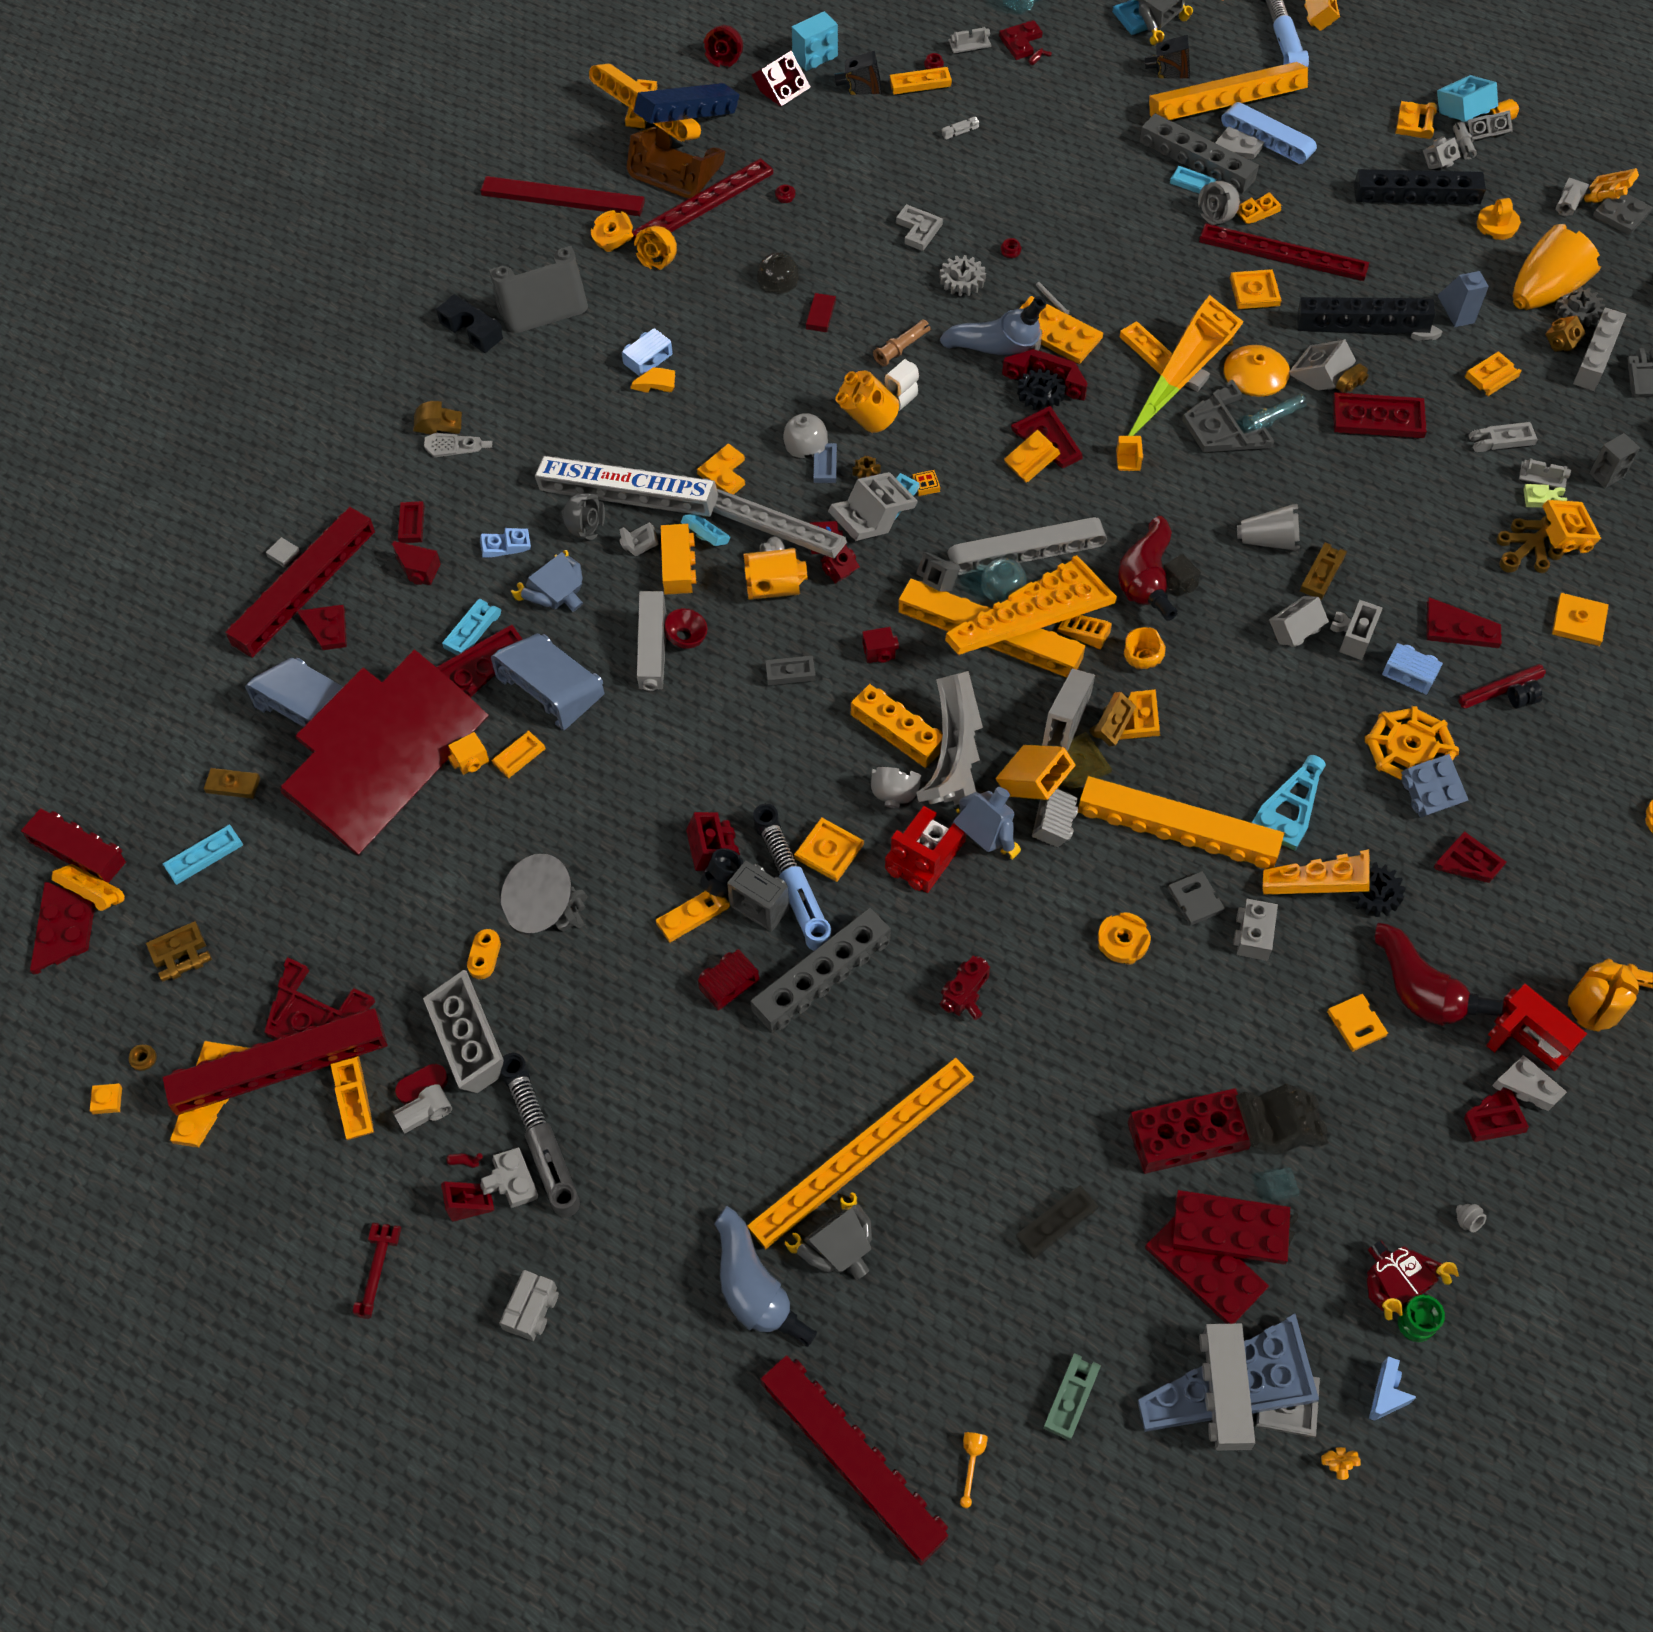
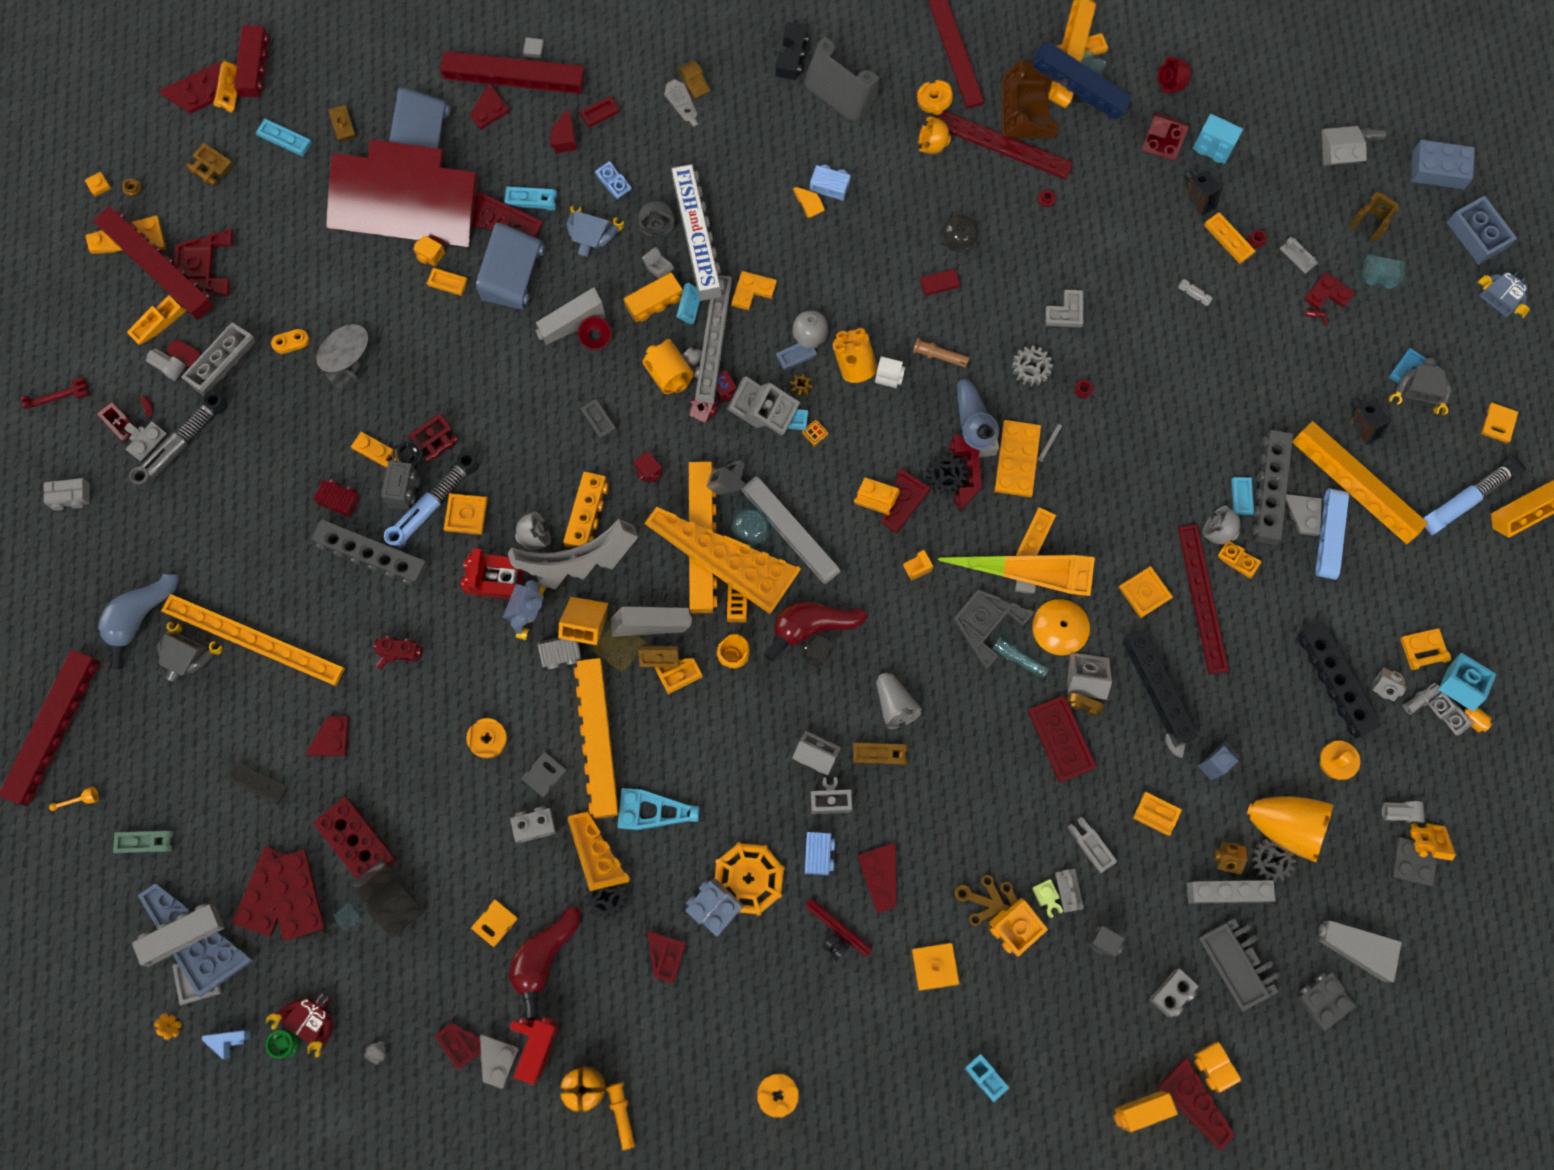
camera: 60 degrees right, 15 degrees up
none -> dark red wing [306,716,349,756]

